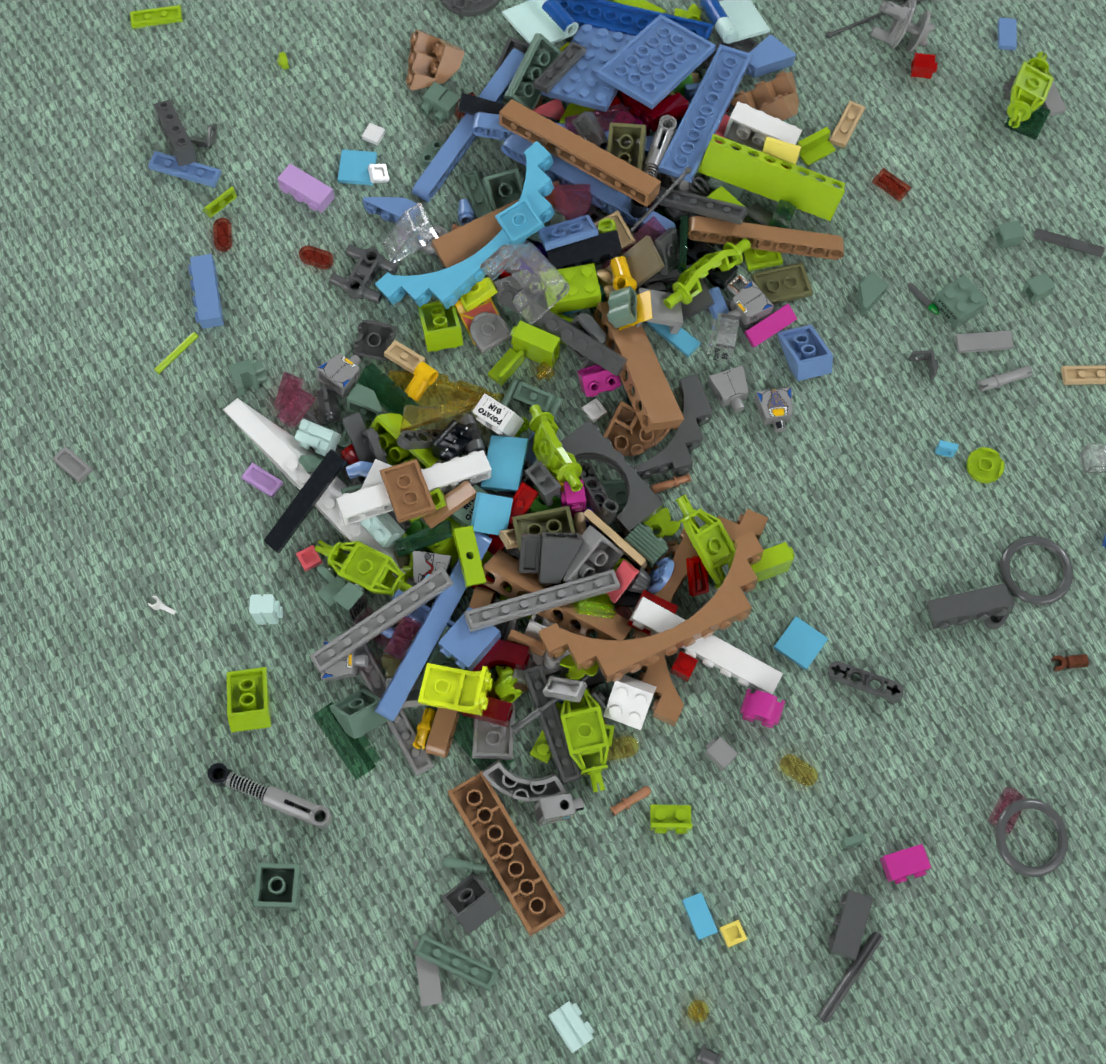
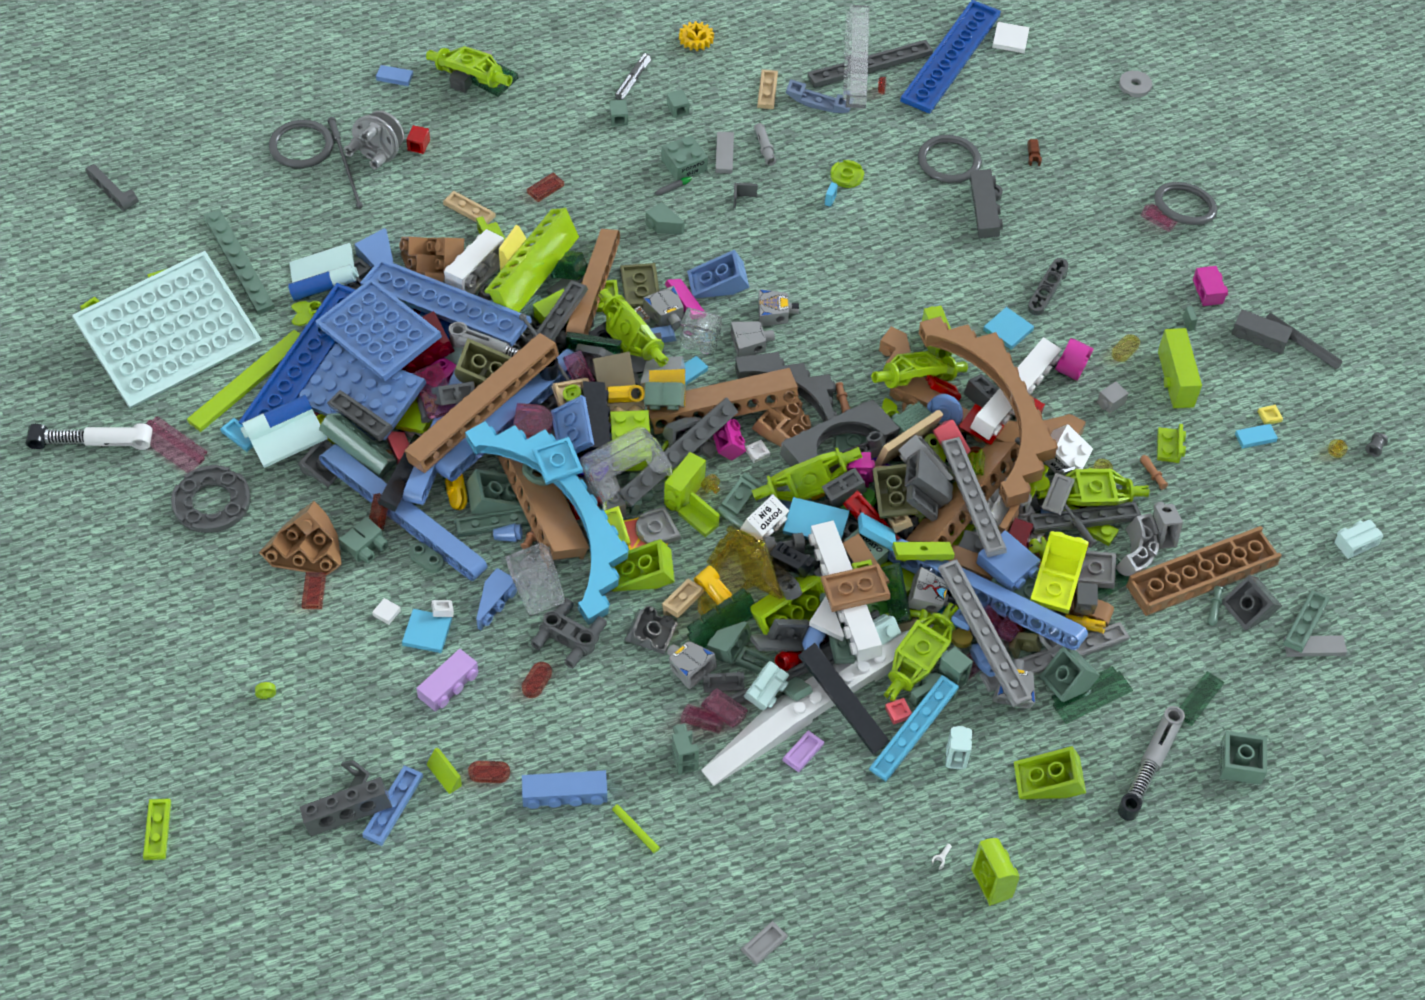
camera: 85 degrees left, 15 degrees down
none -> clear red tile [302,572,326,609]
none -> yellow arm [445,474,467,510]
none -> sand blue slope [786,79,854,113]
none -> medium azure tile [869,675,959,782]
none -> lime brick [971,838,1020,906]
none -> dark grey brick [1074,582,1098,615]
none -> lime brick [1158,328,1202,408]
none -> clear green tile [1179,671,1224,726]

